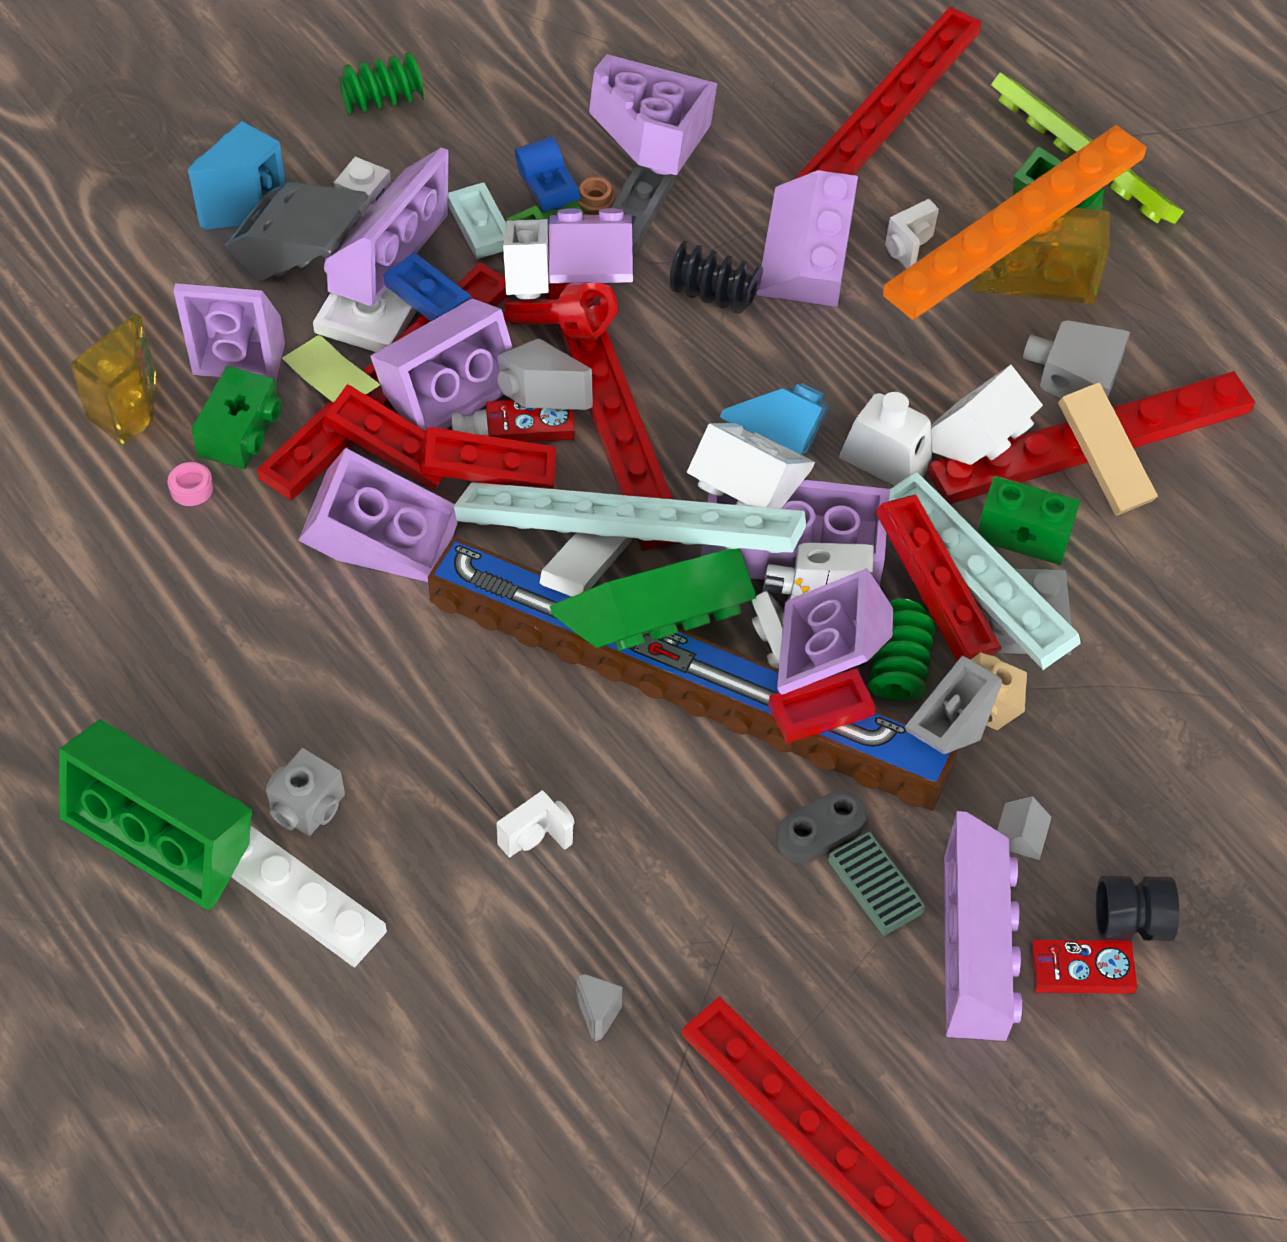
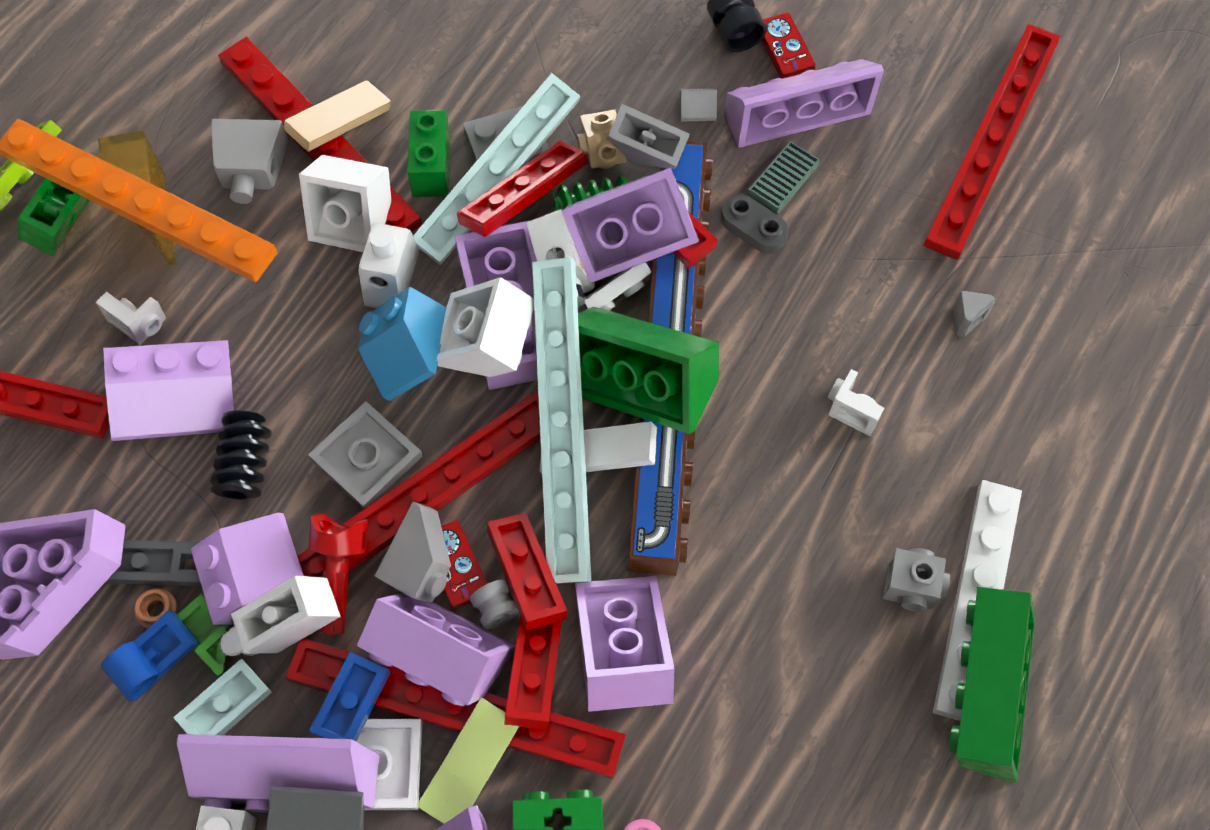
camera: 110 degrees left, 10 degrees up
none -> light grey plate [308,401,423,510]

